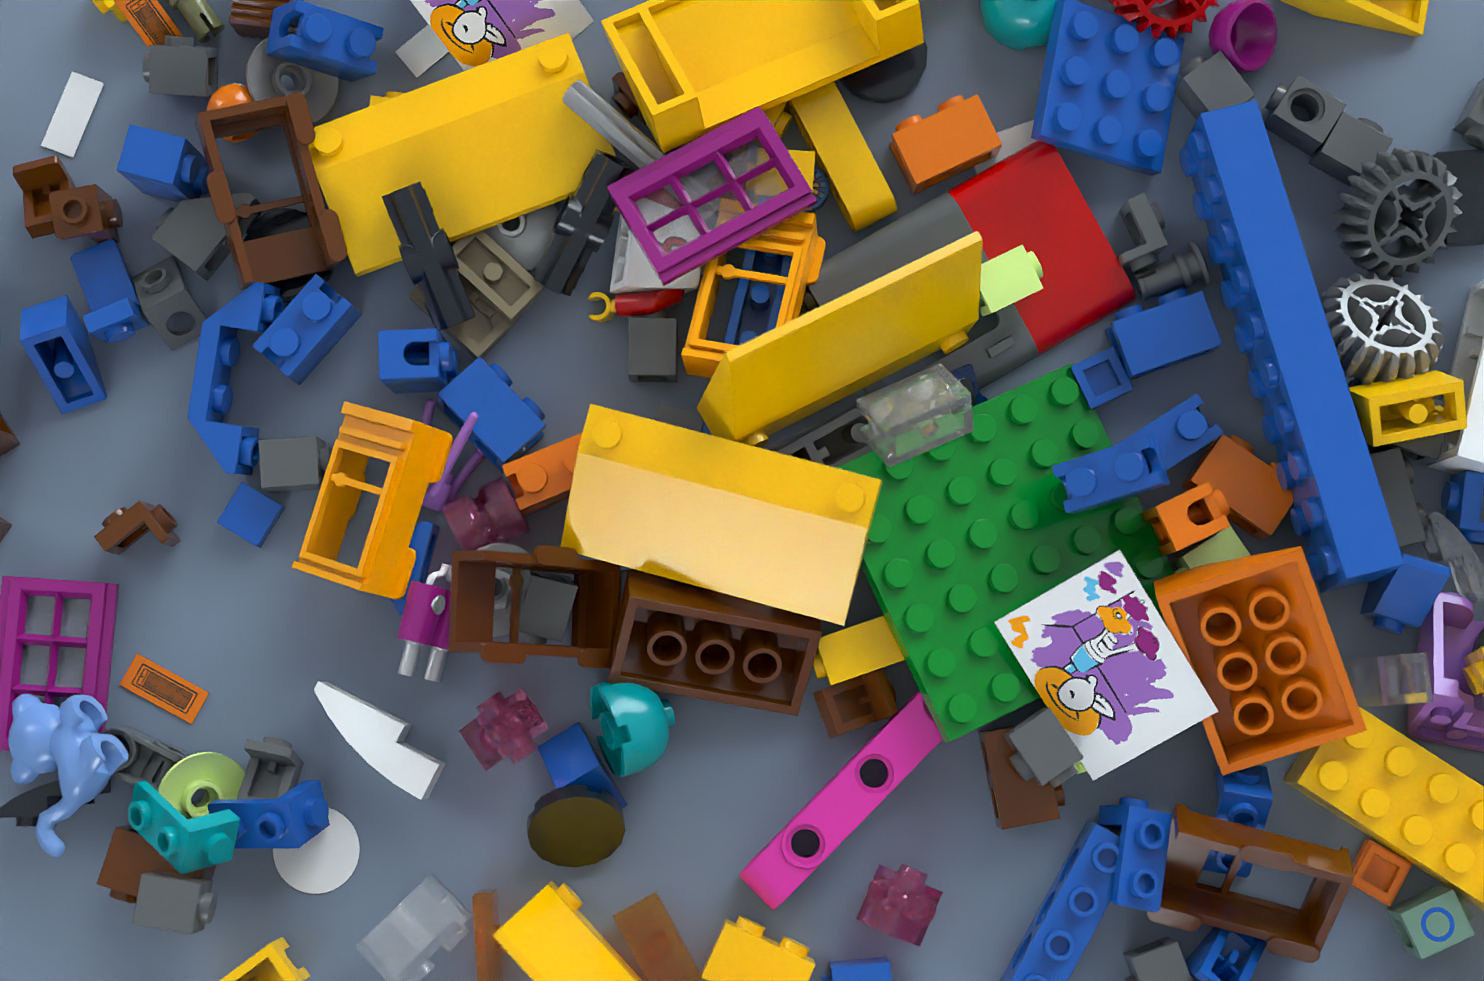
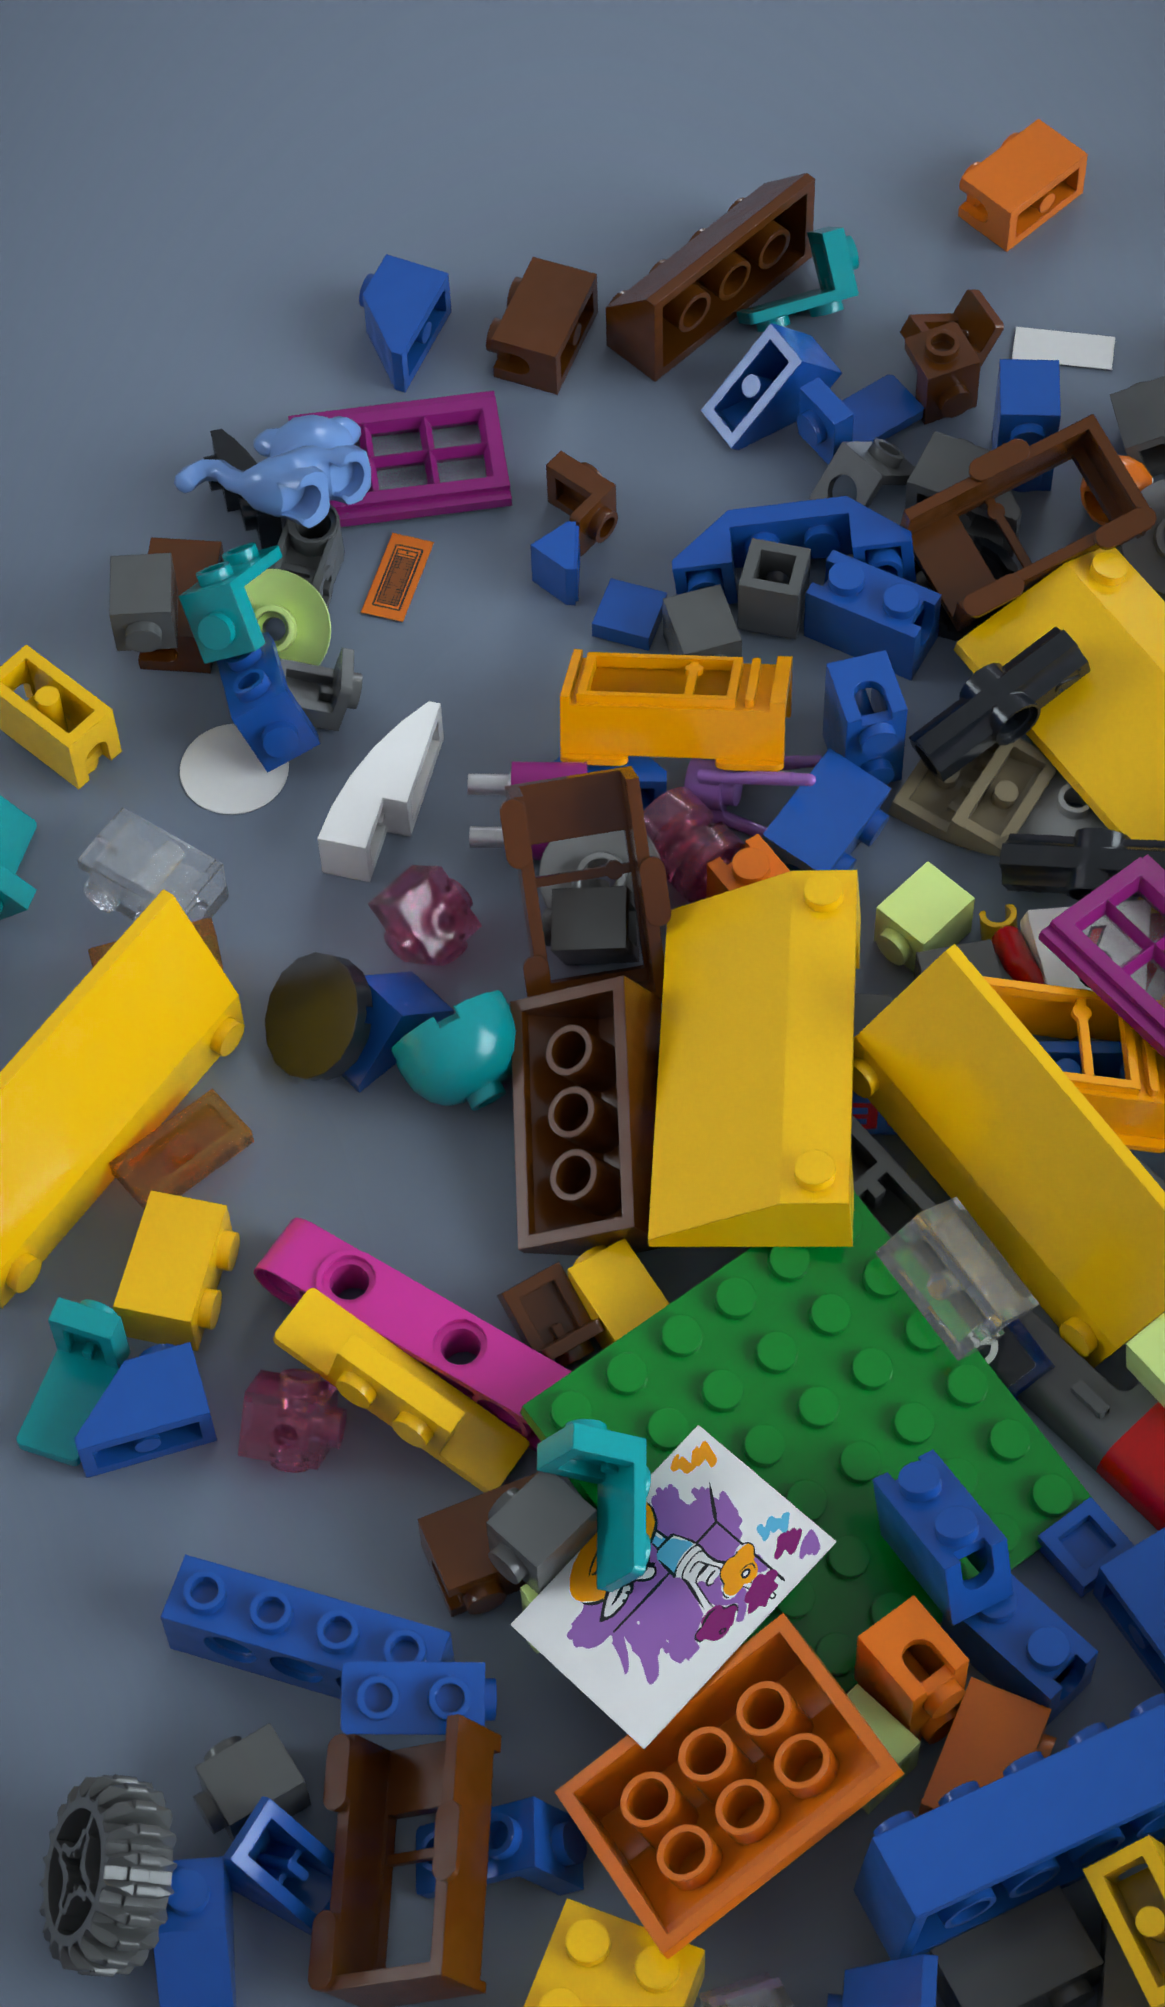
camera: 80 degrees right, 25 degrees down
none -> yellow bracket [273,1288,529,1493]
none -> blue slope [530,521,580,605]
none -> teal bracket [537,1419,651,1592]
none -> dark grey brick [738,538,811,640]
none -> yellowish green brick [874,861,975,972]

